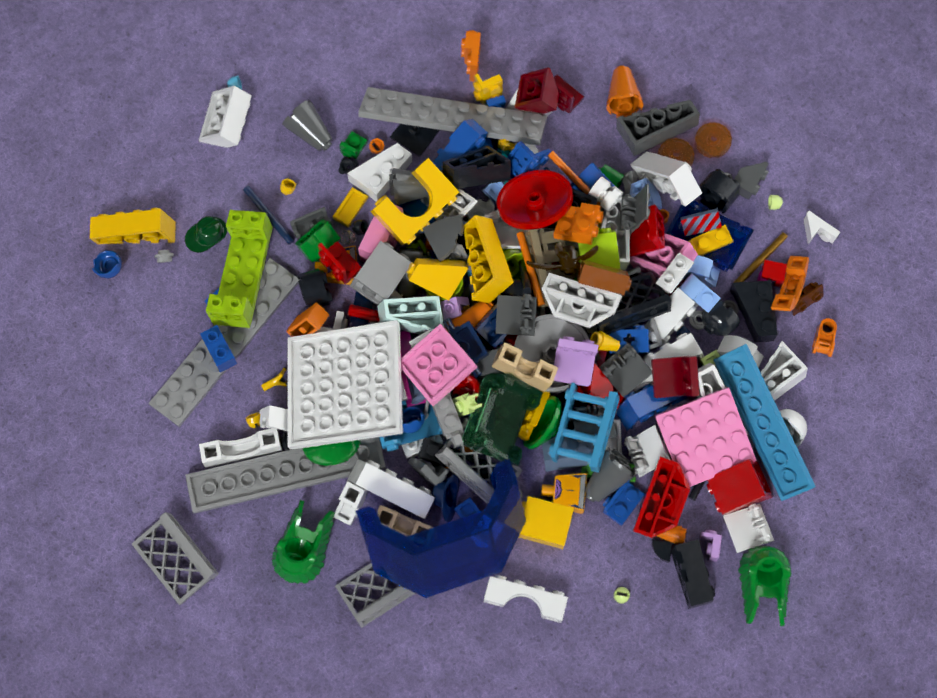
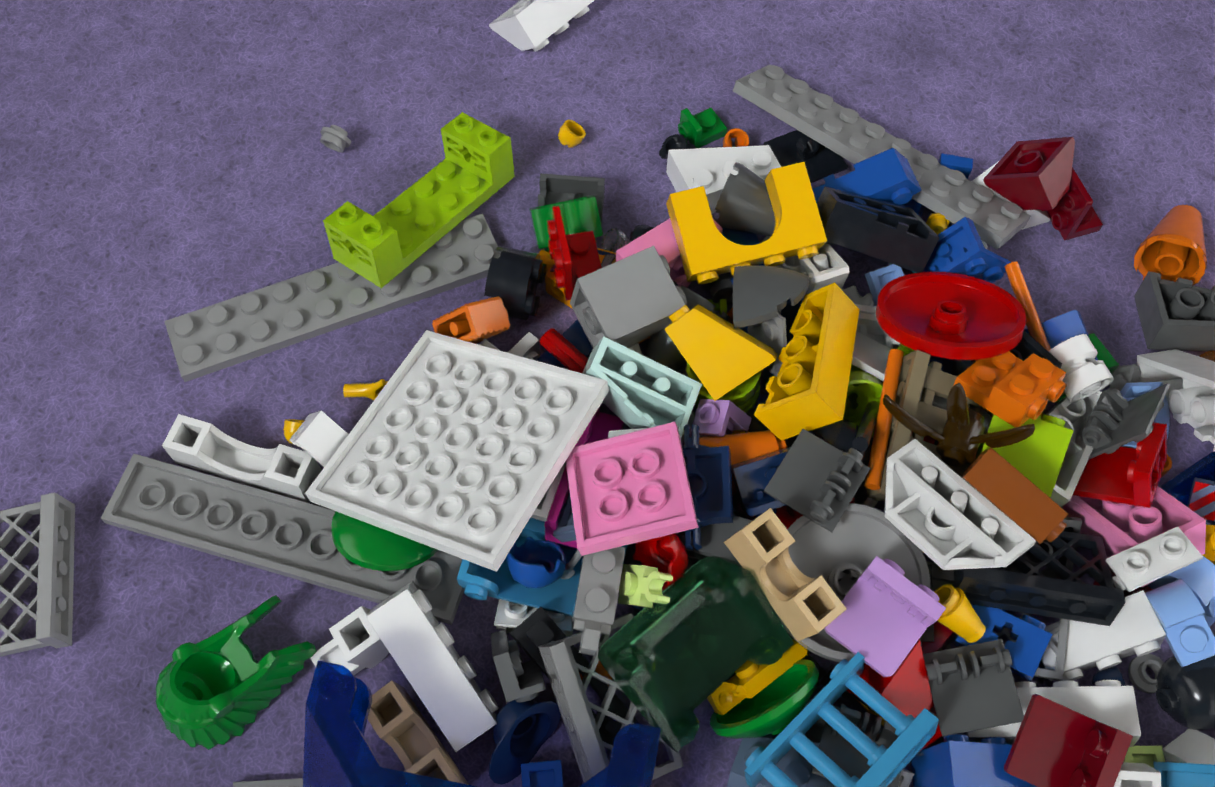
camera: 30 degrees right, 10 degrees down
yellow wedge [90,207,176,244] -> none
blue hair [92,250,122,279] -> none
dark green piece [185,216,227,253] -> none
blue brick [200,325,237,373] -> none
dark blue bar [243,186,294,245] -> none
dark grey cone [282,100,333,151] -> none
yellow tile [332,187,368,228] -> none
orange plate [461,30,481,81] -> none
yellow bracket [473,74,503,105] -> none

